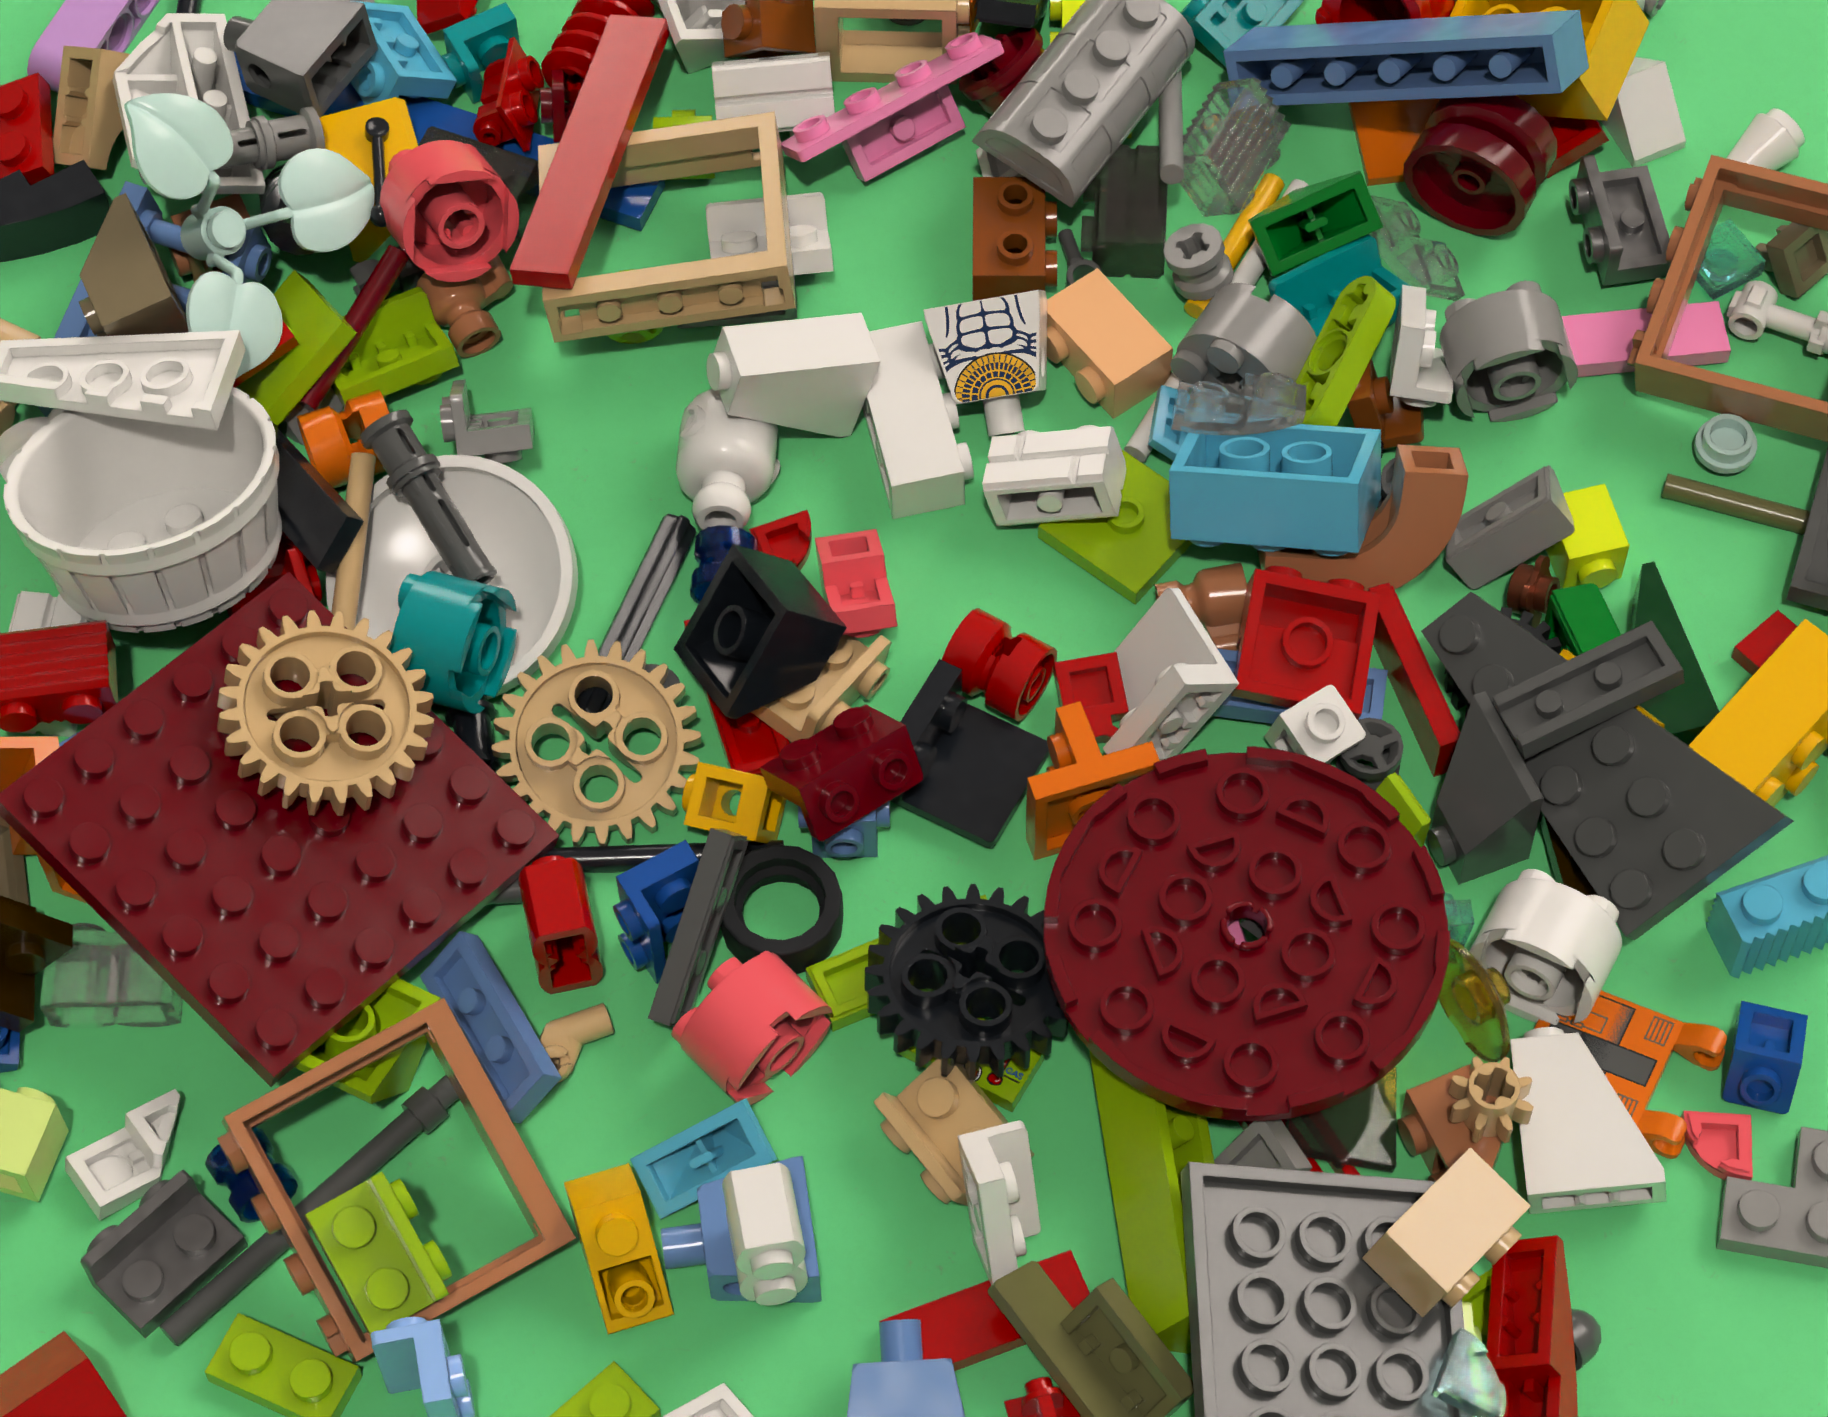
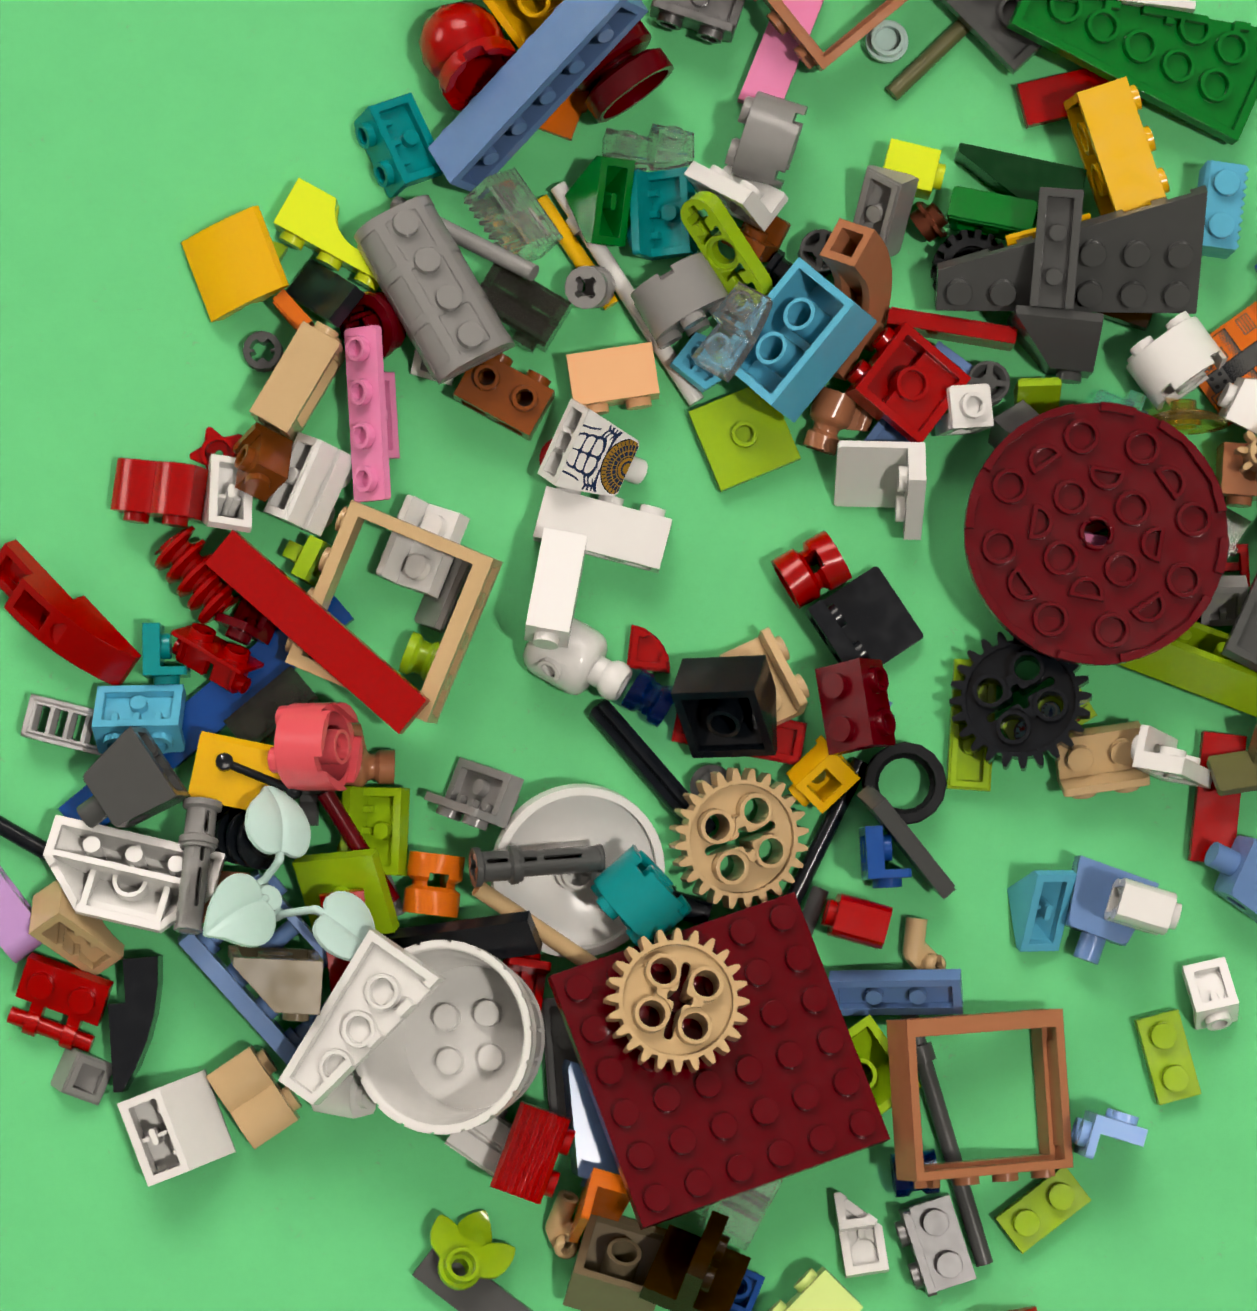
camera: 70 degrees left, 25 degrees up
lime bracket [304,1171,452,1338] -> none
yellow slope [564,1163,674,1335] -> none
coral brick [671,951,832,1105] -> none
coral brick [815,529,897,638] -> none
white brick [982,425,1127,526] -> none
orange bracket [1026,701,1160,860] -> none
red plate [1053,652,1129,743] -> none
dark grey hand [1058,229,1102,288] -> none

